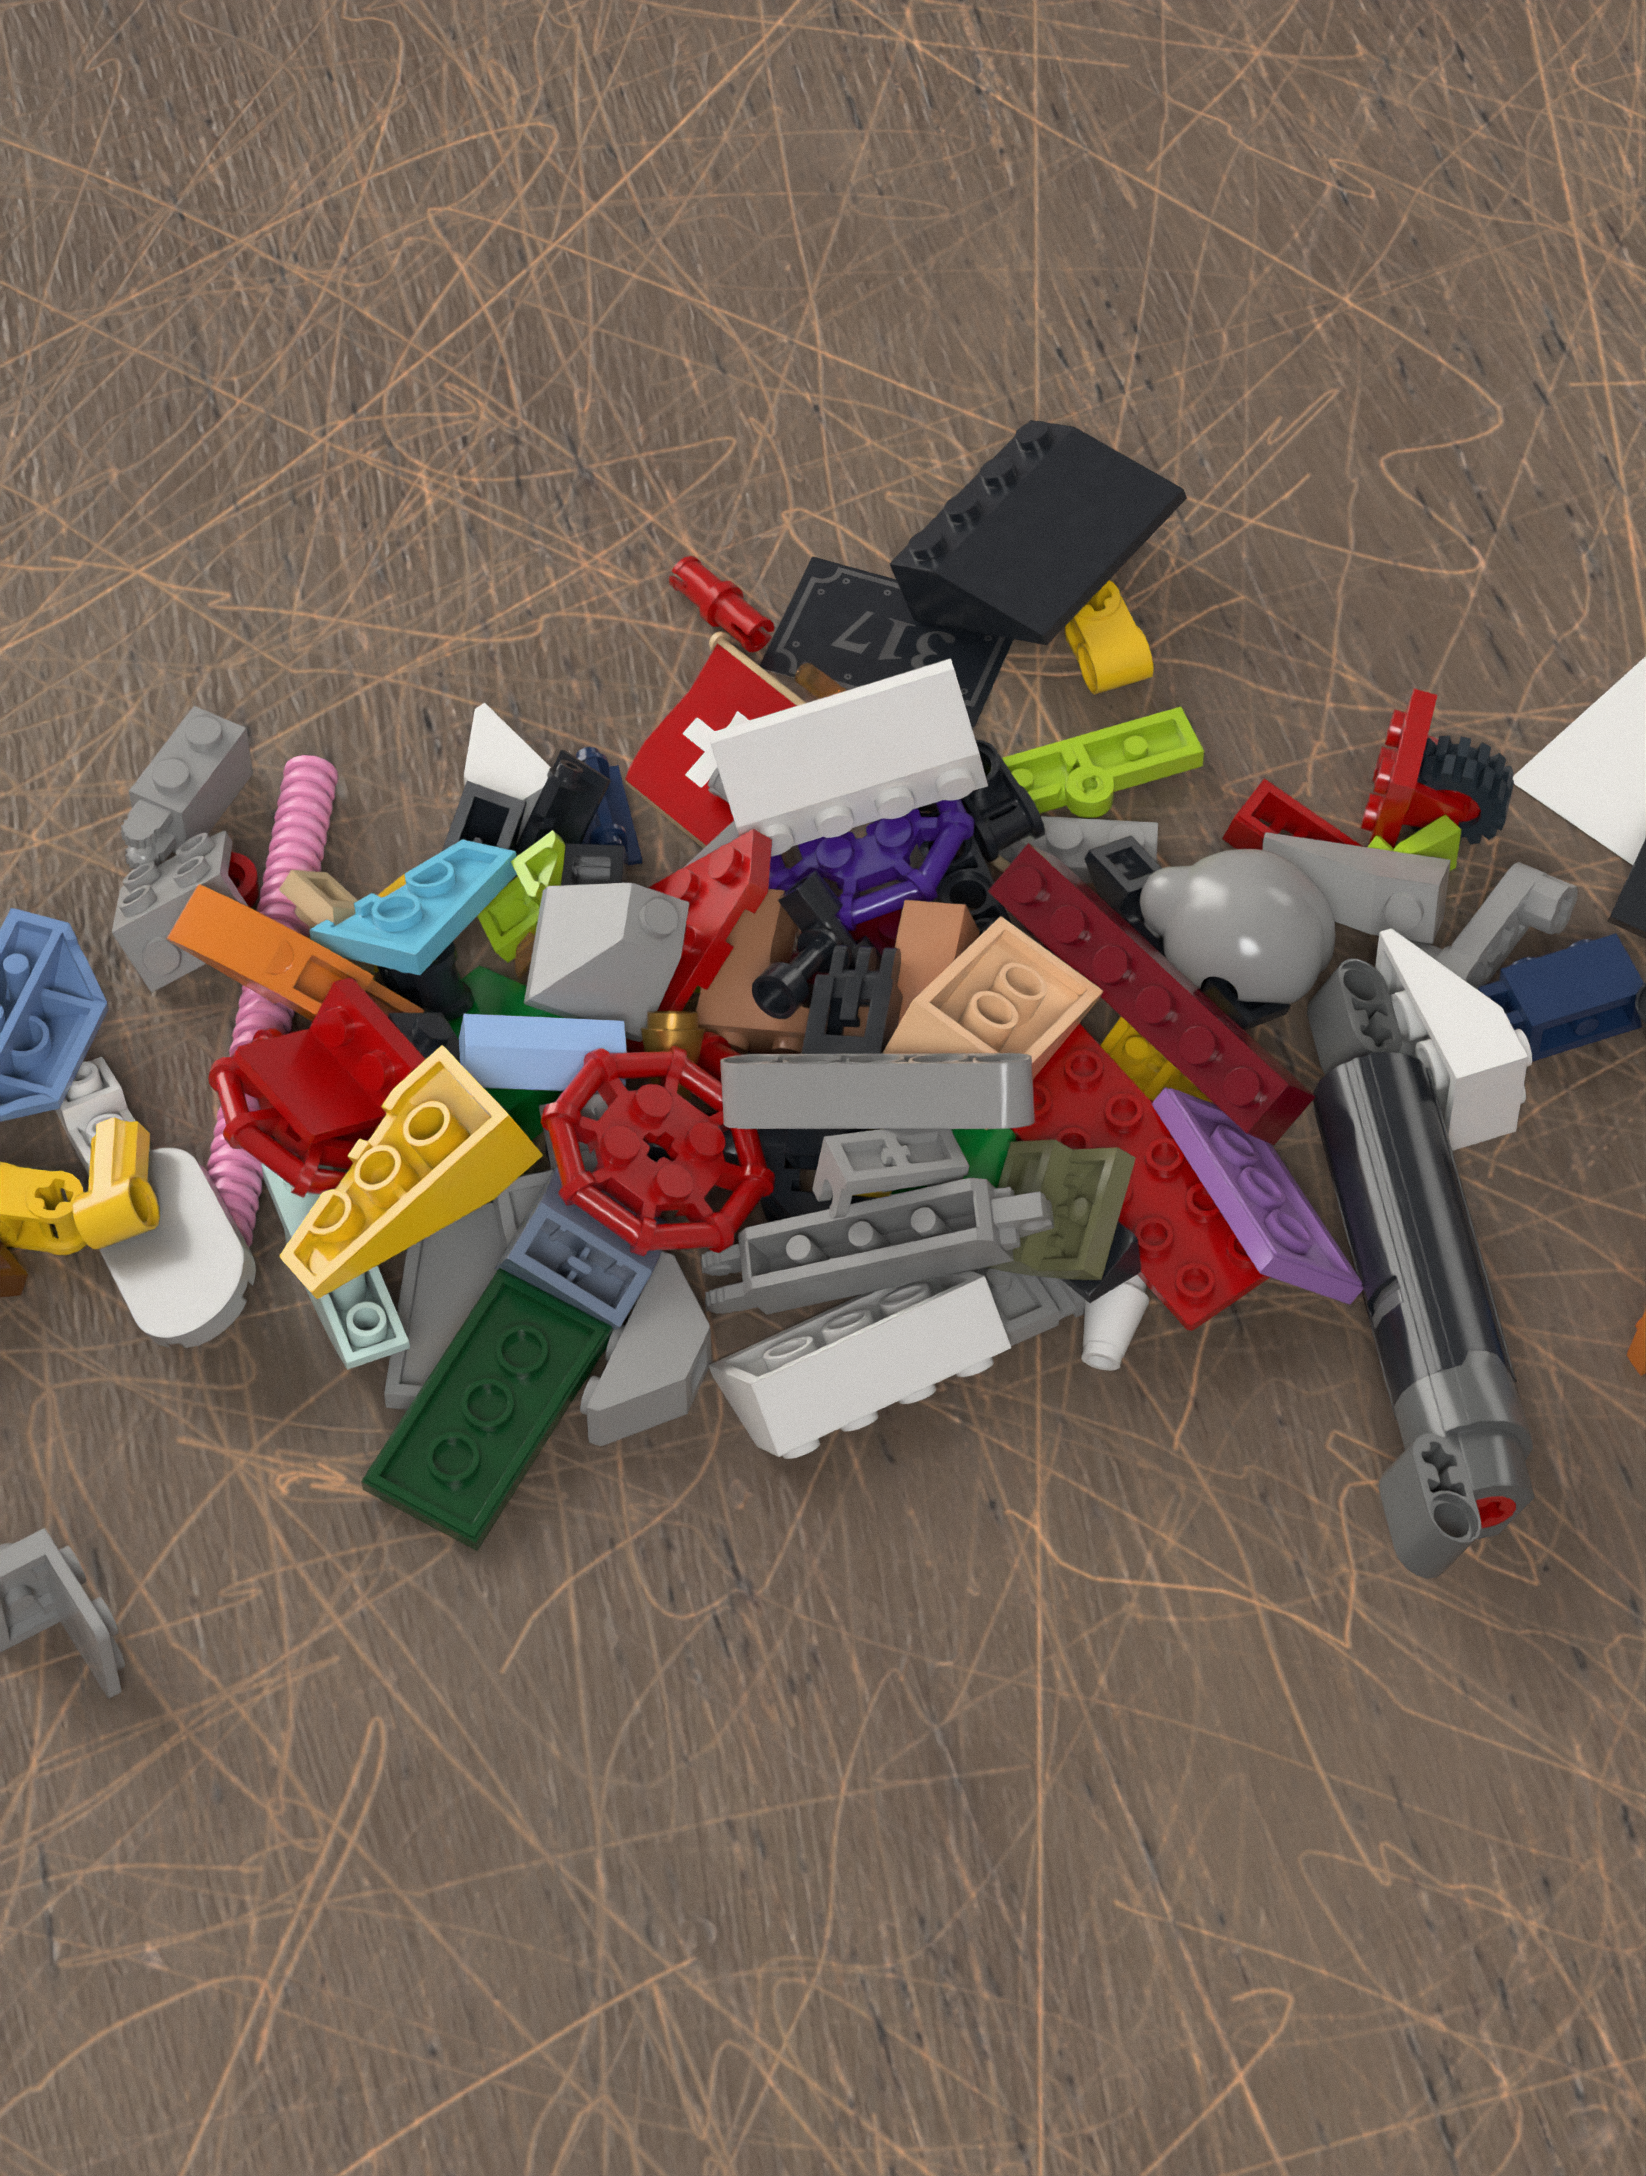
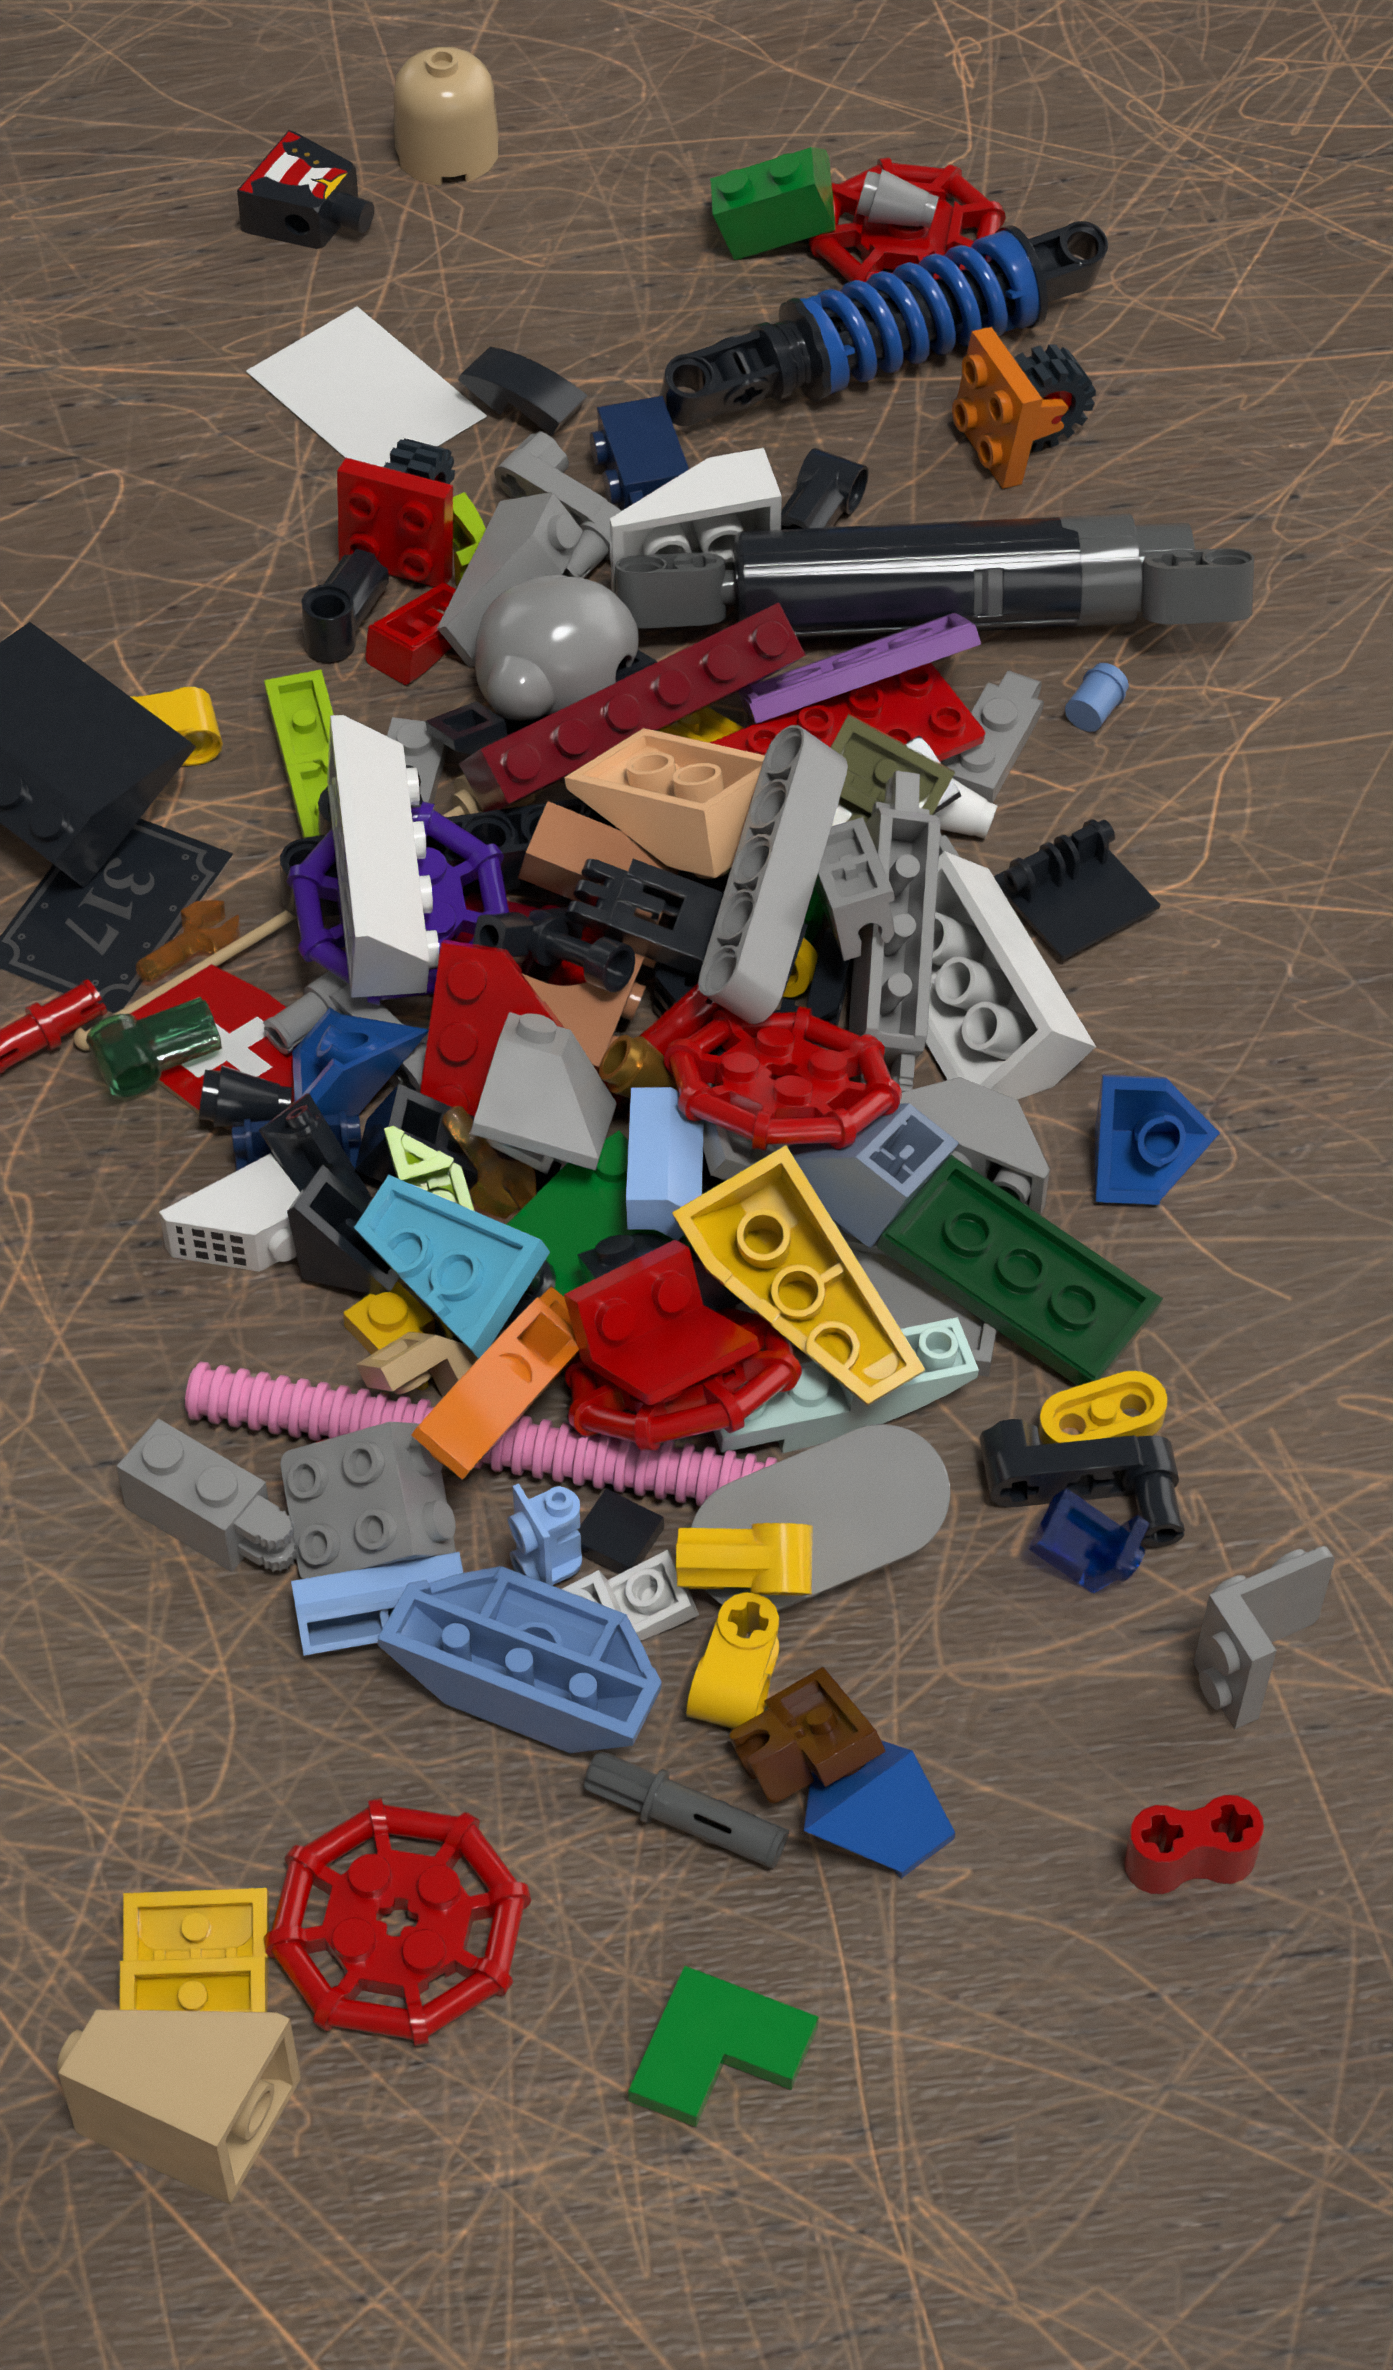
camera: 85 degrees left, 0 degrees up
none -> clear green piece [86,997,222,1097]
none -> black cone [198,1065,292,1128]
none -> light blue piece [291,1552,463,1656]
none -> blue slope [292,1007,429,1116]
none -> black piece [301,548,389,662]
none -> light blue hinge [508,1483,582,1586]
none -> black tile [578,1489,664,1574]
none -> black piece [781,448,869,530]
none -> light grey hinge [942,670,1044,803]
none -> black beam [979,1419,1185,1547]
none -> black hinge [993,819,1160,960]
none -> clear blue bracket [1028,1488,1149,1593]
none -> yellow plate [1038,1371,1168,1444]
none -> medium blue piece [1065,663,1129,732]
none -> blue slope [1095,1074,1220,1205]

